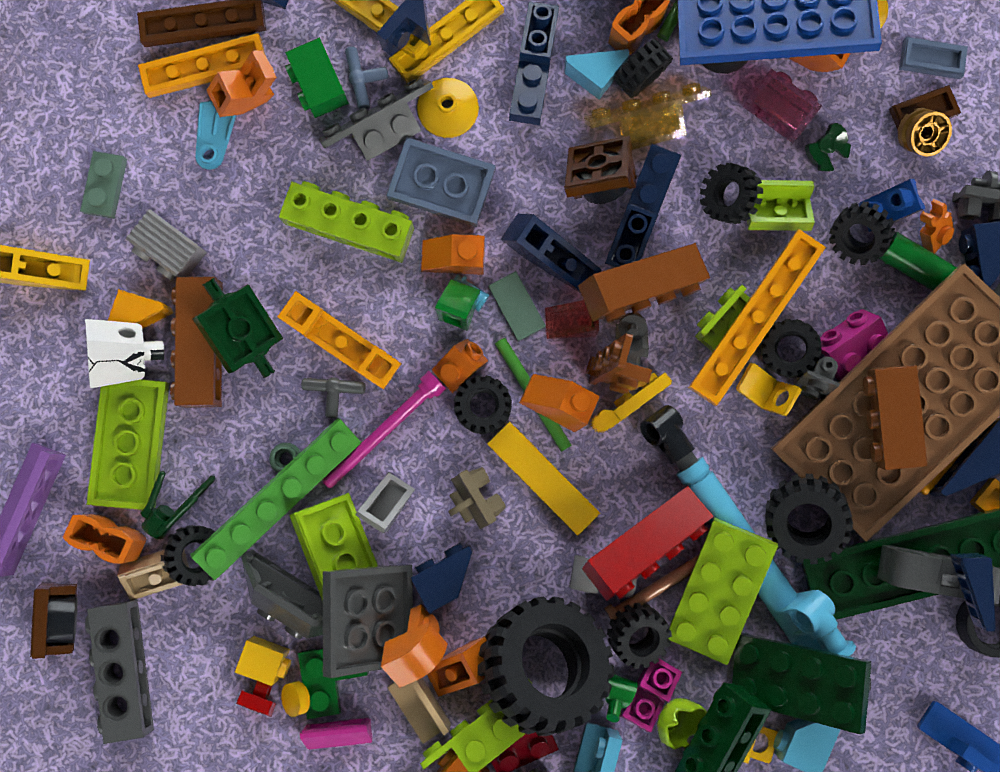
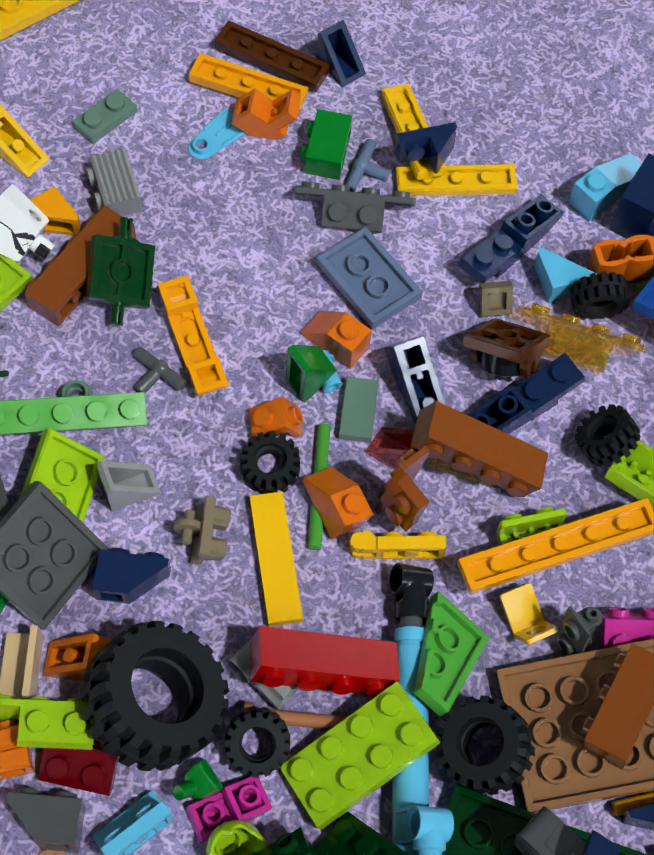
camera: 30 degrees right, 20 degrees down
lime brick [279,181,414,263] -> none
dark pink piece [323,371,446,488] -> none
orange brick [380,604,448,688] -> none
yellow dish [417,78,479,138] -> none
dark grey hips [615,312,649,366] -> none
black tyre [761,319,822,378] -> none
none -> bright green wing [414,591,489,717]
none -> dark tan plate [479,281,513,317]

